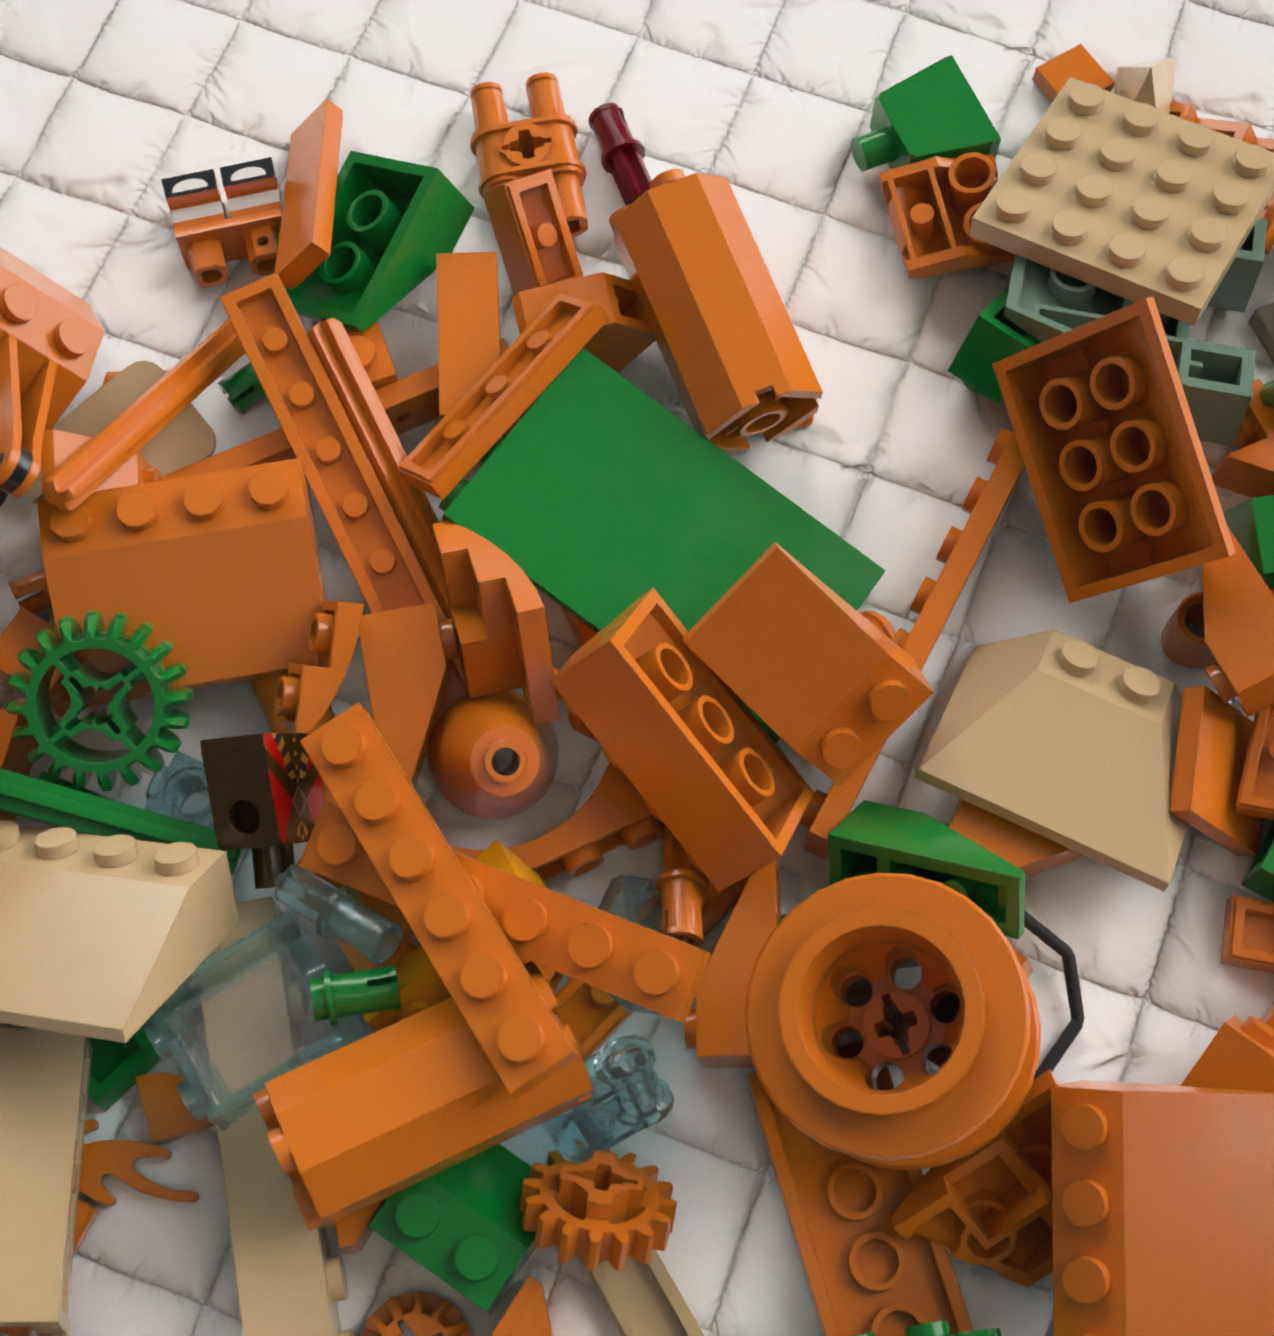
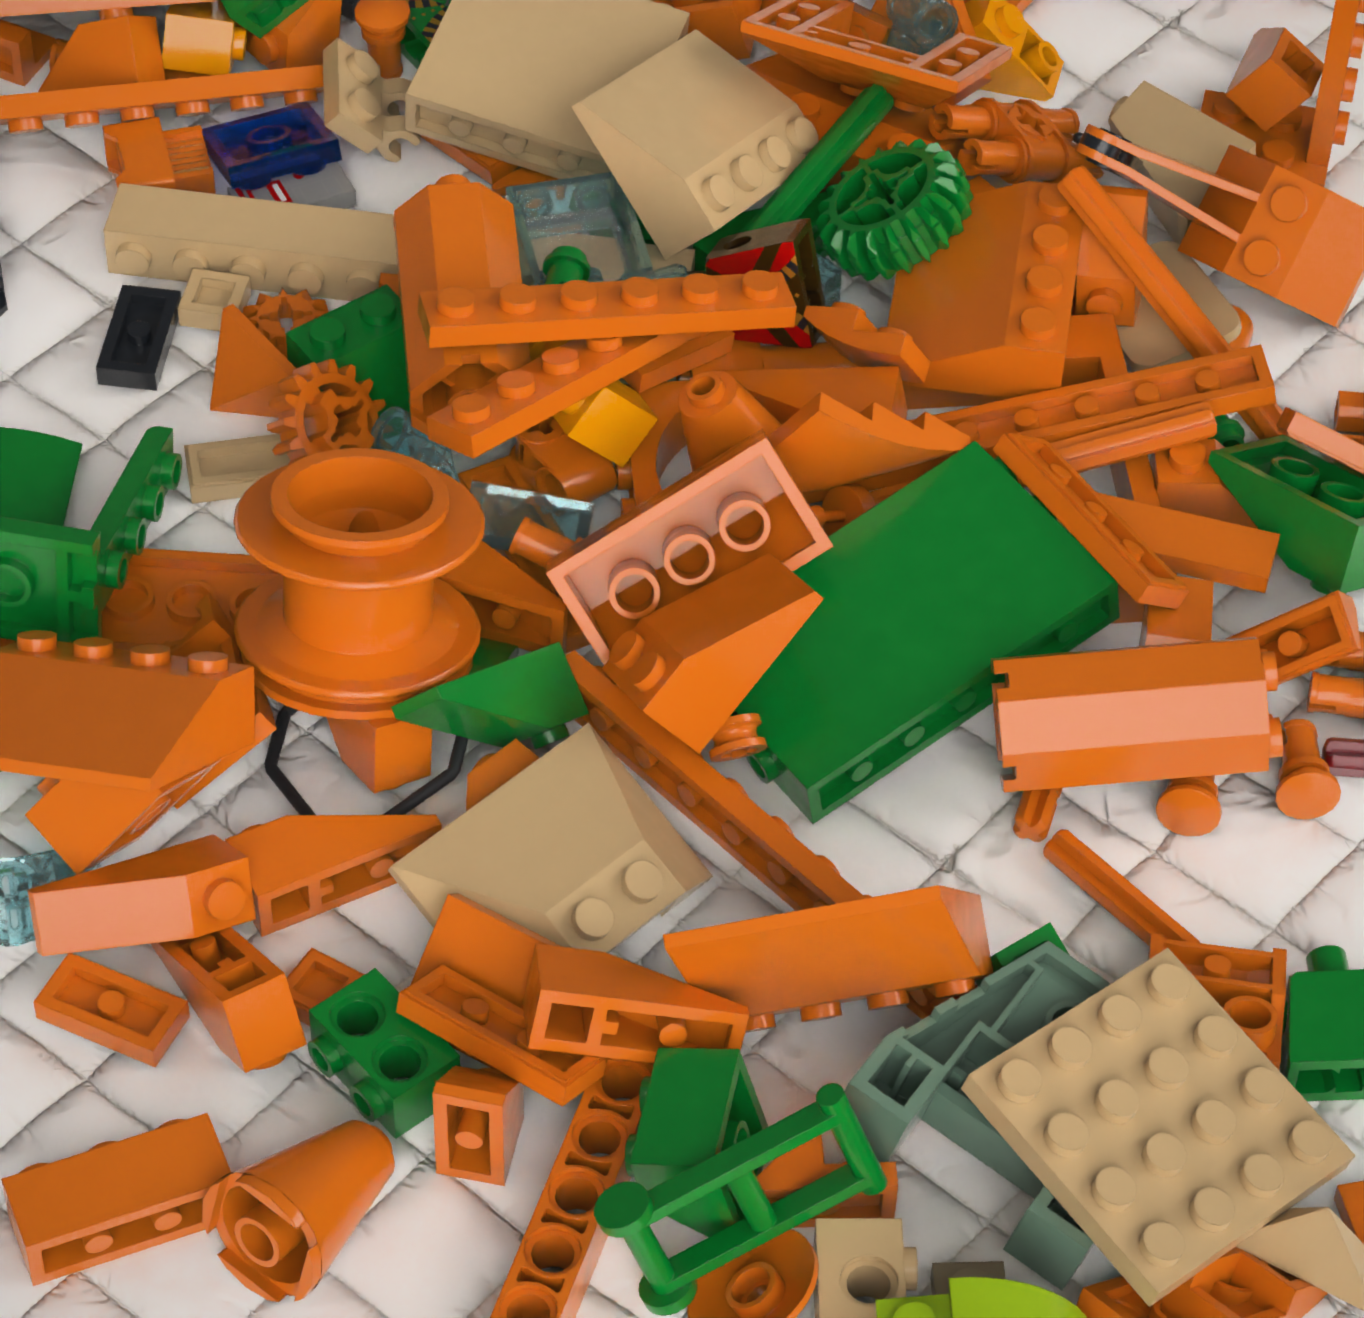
camera: 110 degrees right, 20 degrees down
none -> orange slope [225,815,442,937]
none -> orange axle [1043,829,1200,946]

